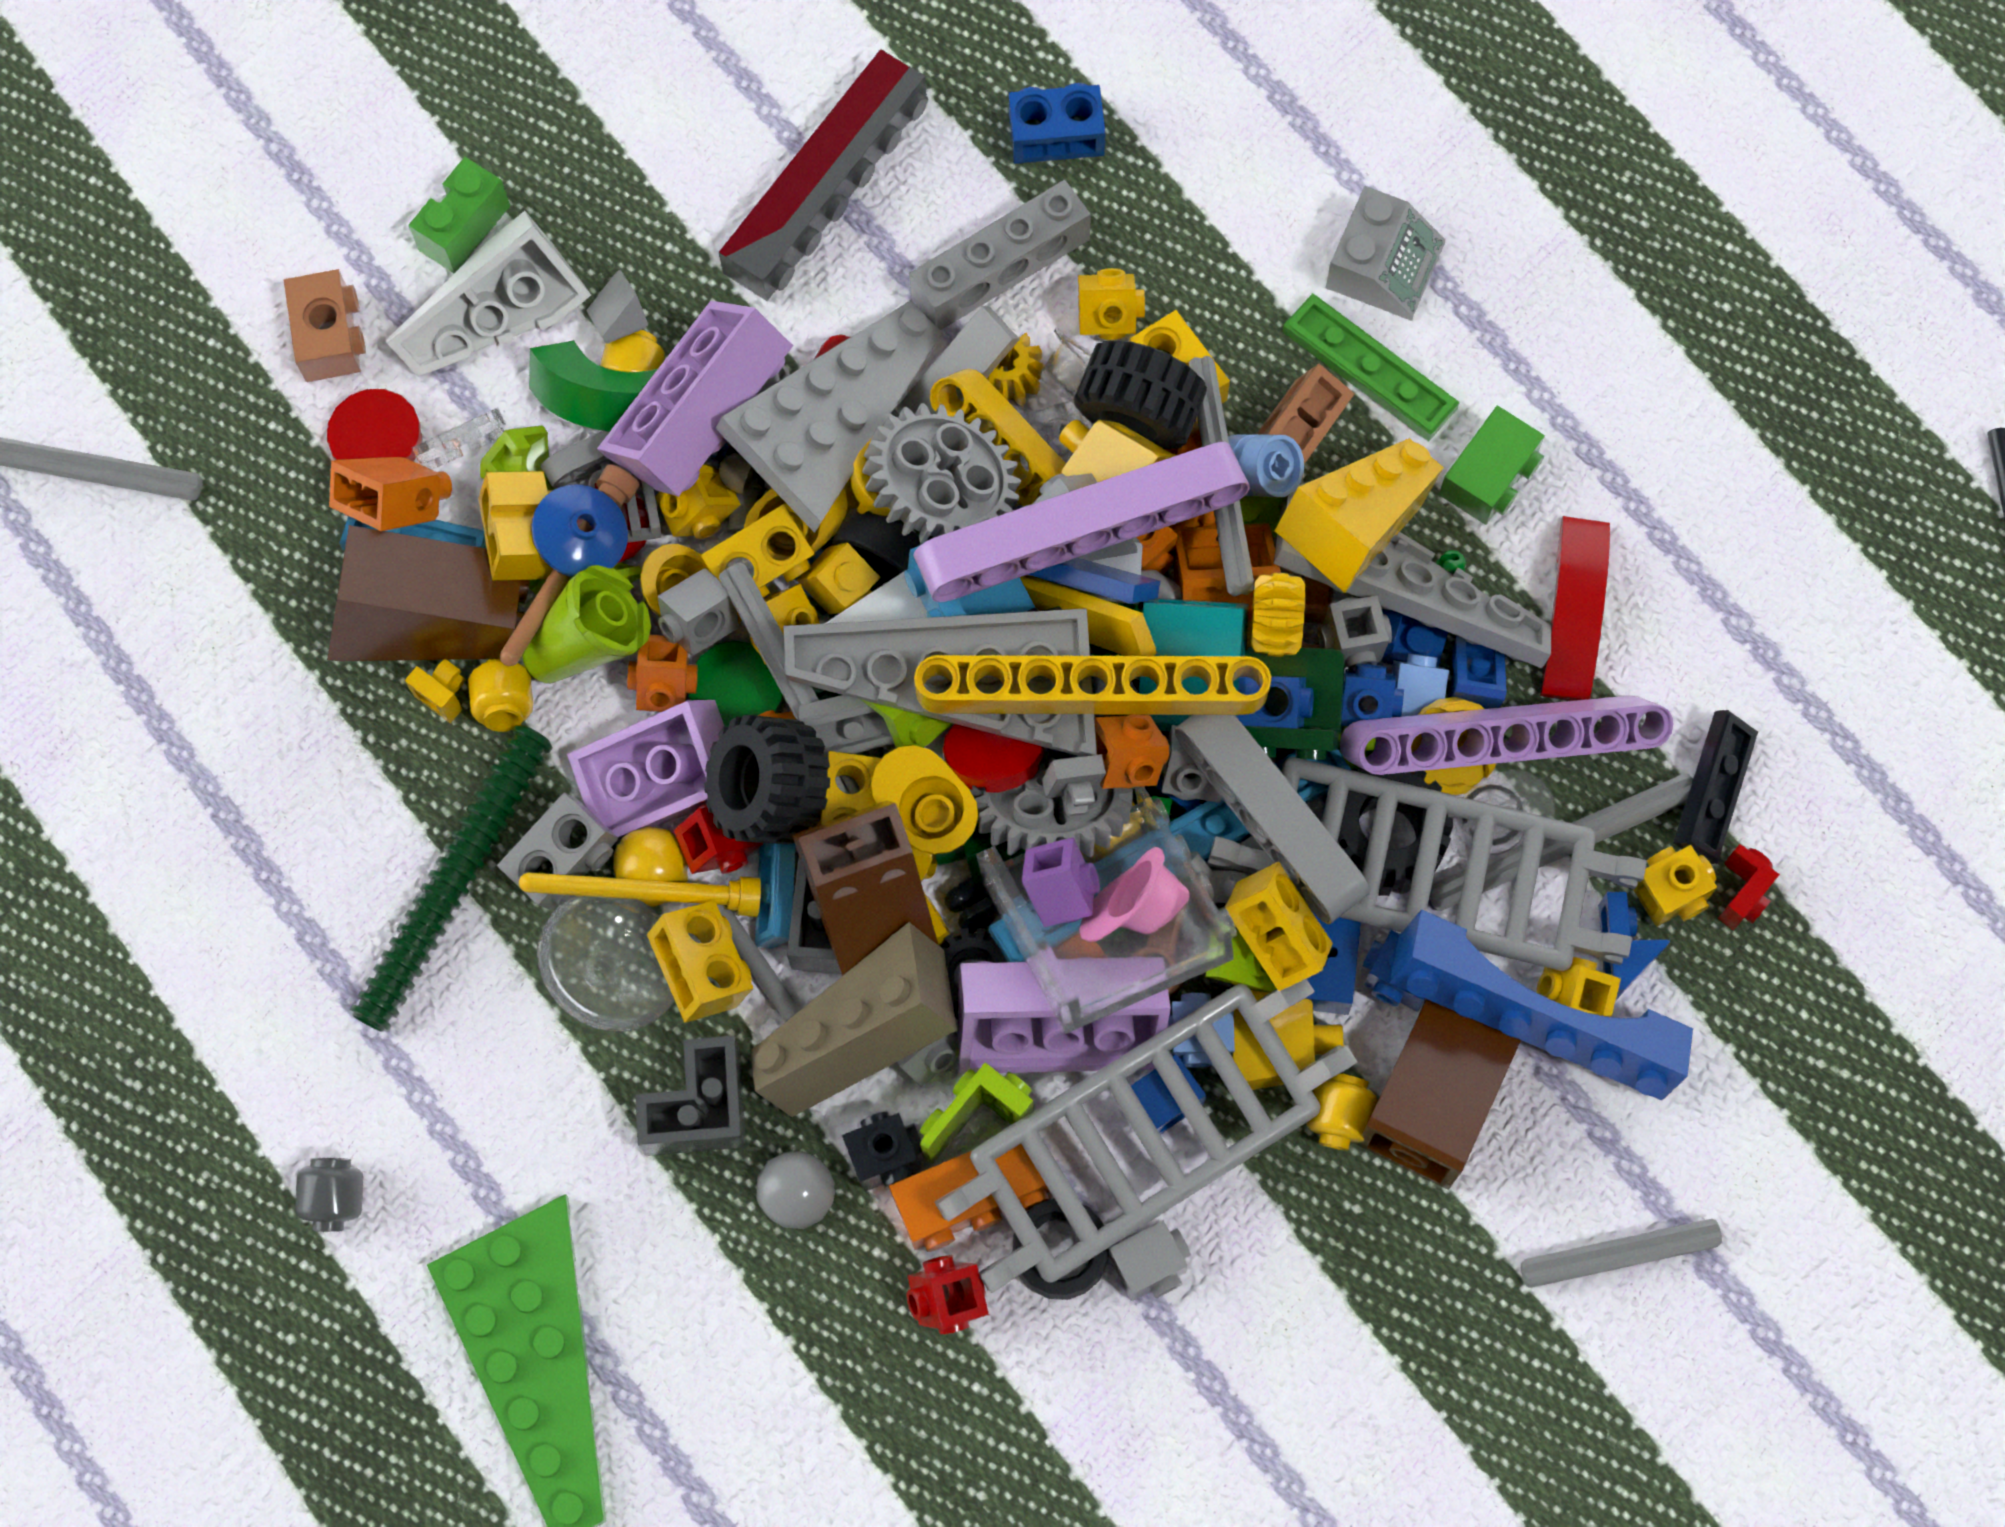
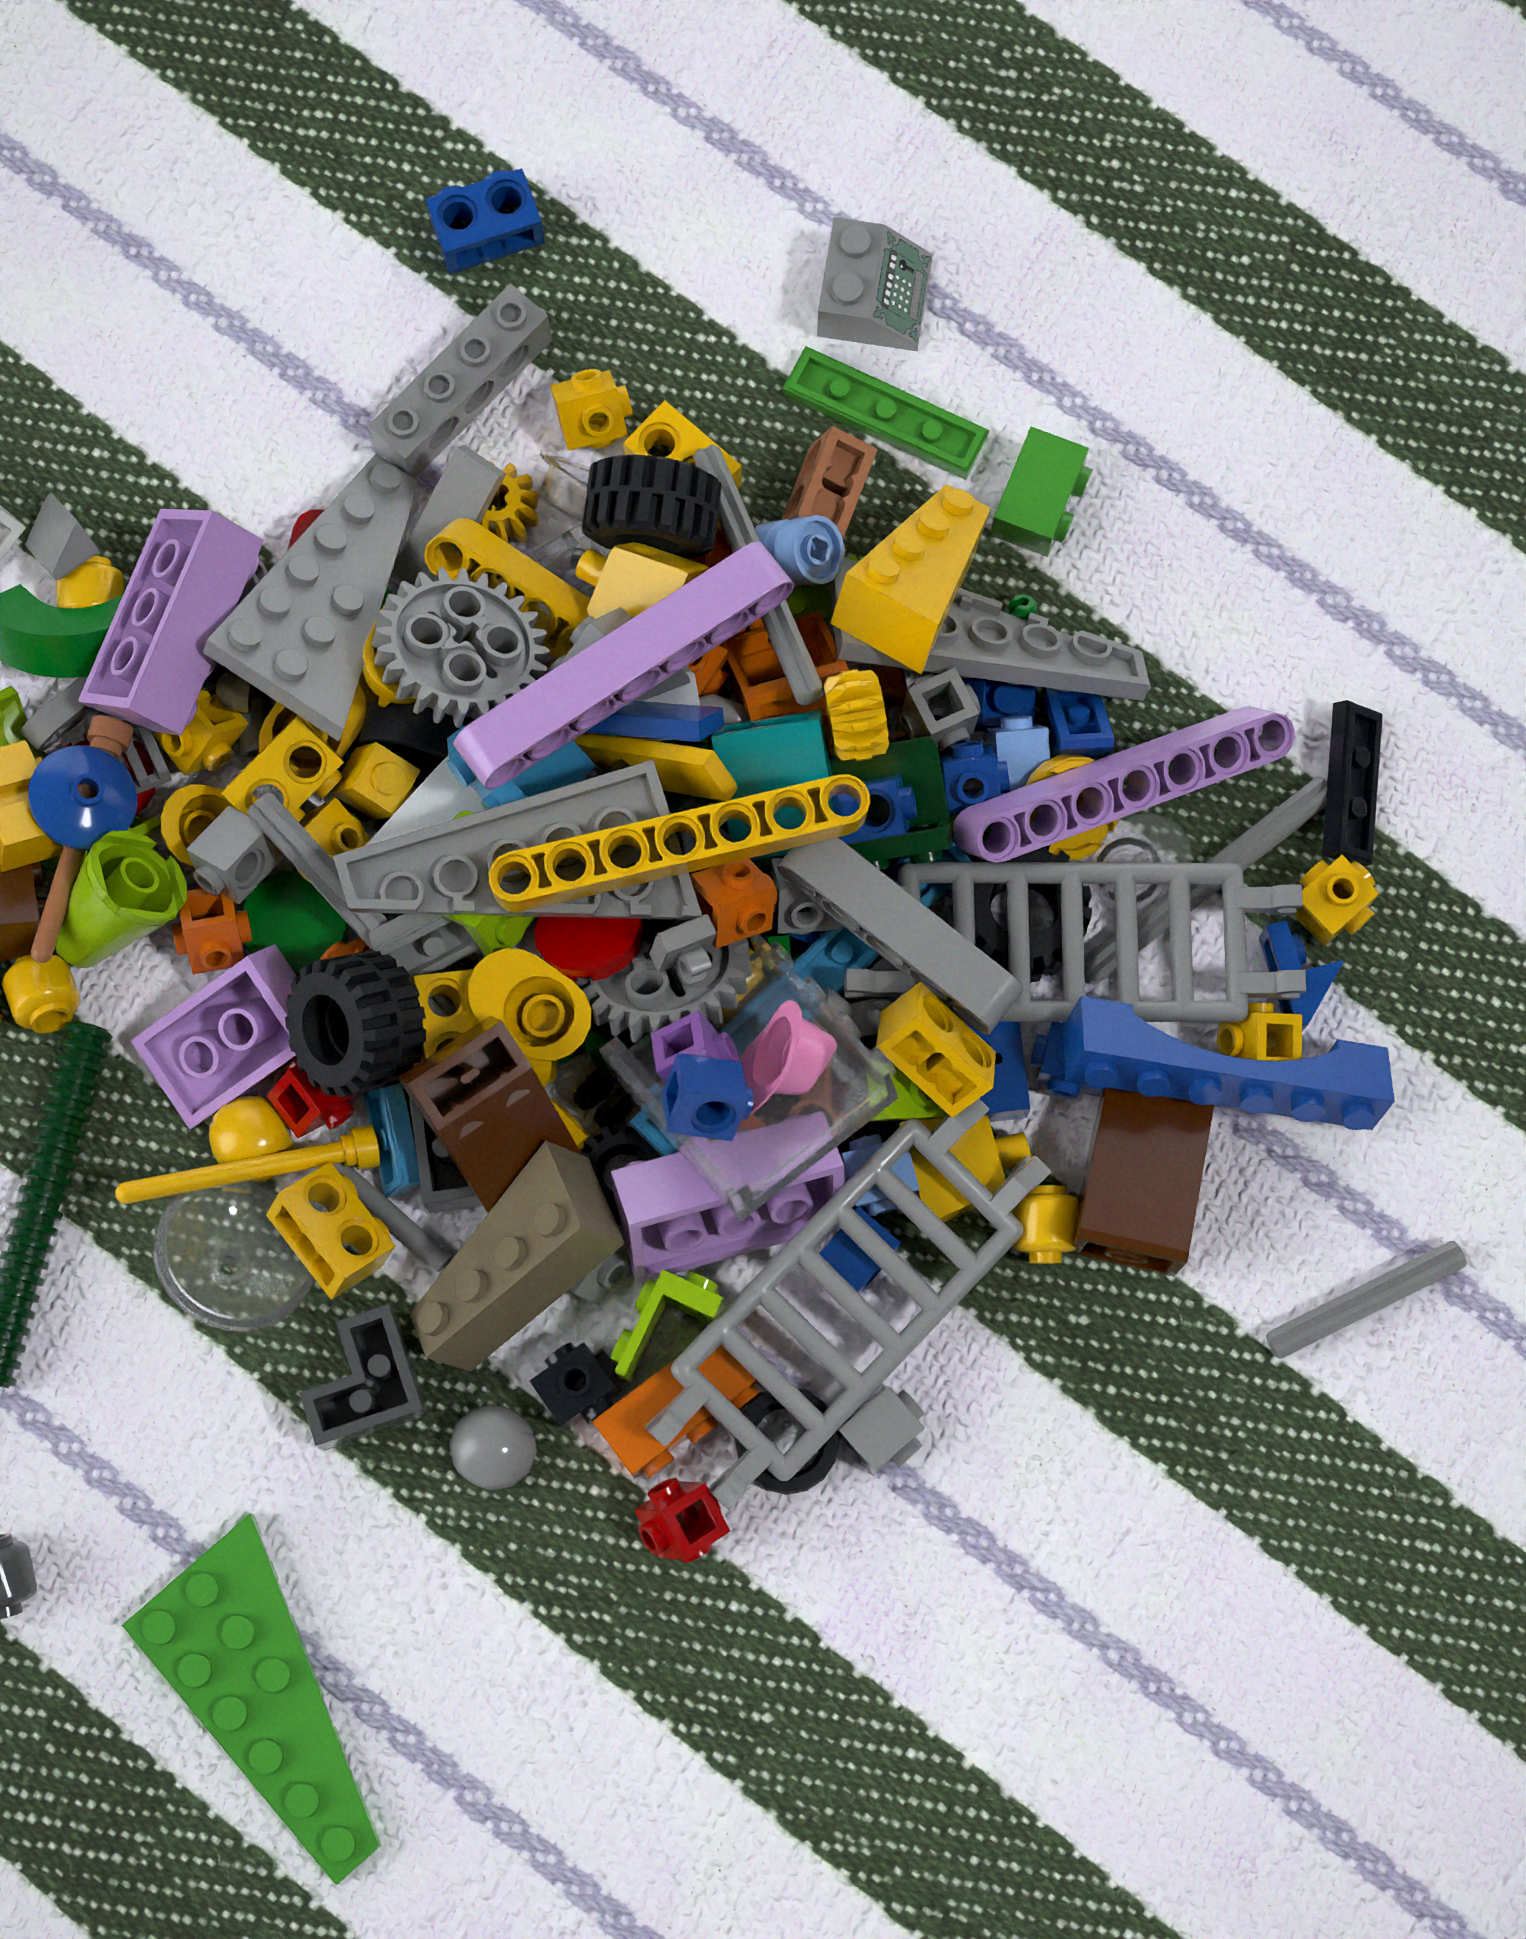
camera: 15 degrees left, 5 degrees up
light grey brick [497,792,619,911] -> none
brick [718,49,928,301] -> none
red slope [1540,516,1610,701] -> none
red bracket [1717,844,1780,931] -> none
none -> blue brick [661,1053,753,1141]

